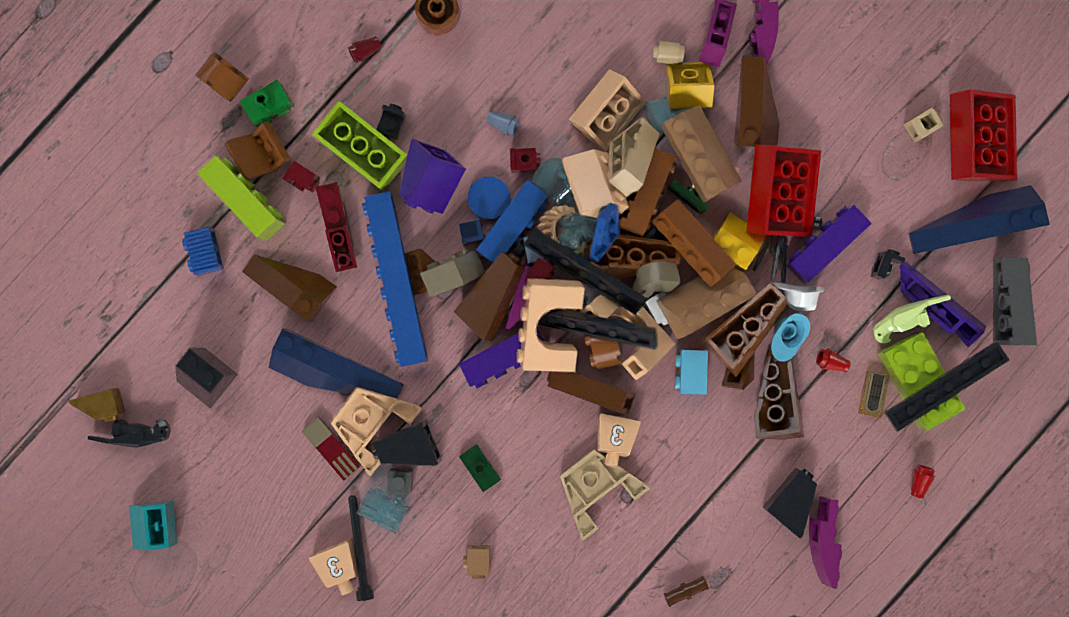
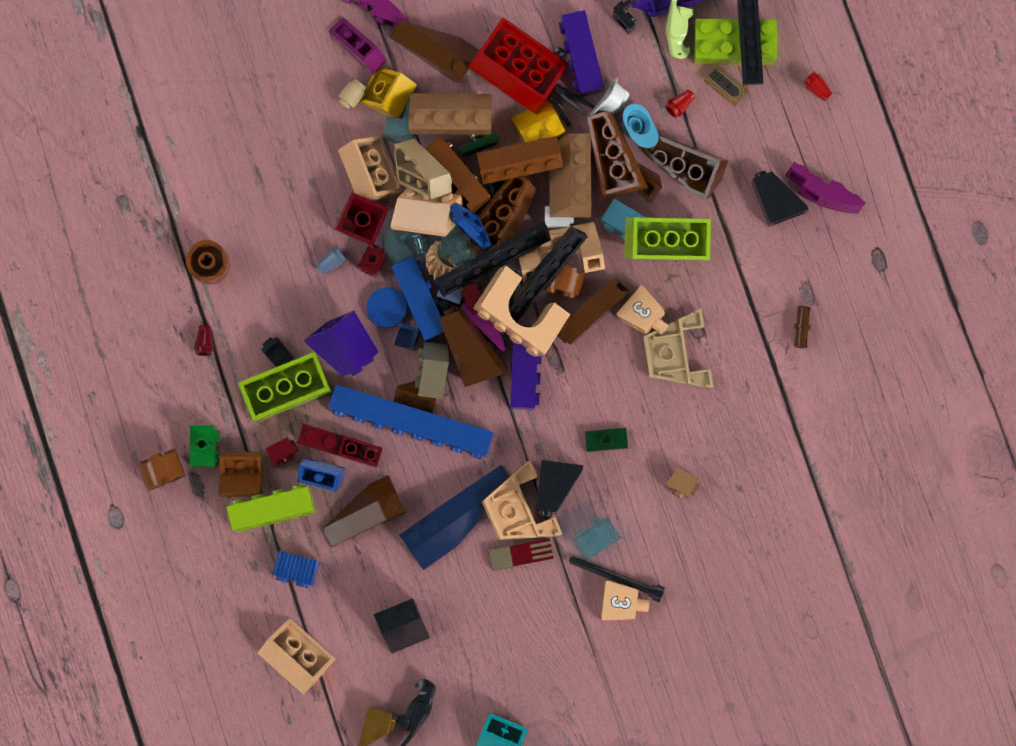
camera: 60 degrees left, 5 degrees down
dark grey brick [387,468,413,495] -> none
dark tan brick [633,262,680,298] -> none
none -> light nougat slope [257,618,336,695]
none -> blue brick [297,458,345,492]
none -> dark red slope [334,192,390,246]
none -> lime brick [624,217,711,260]

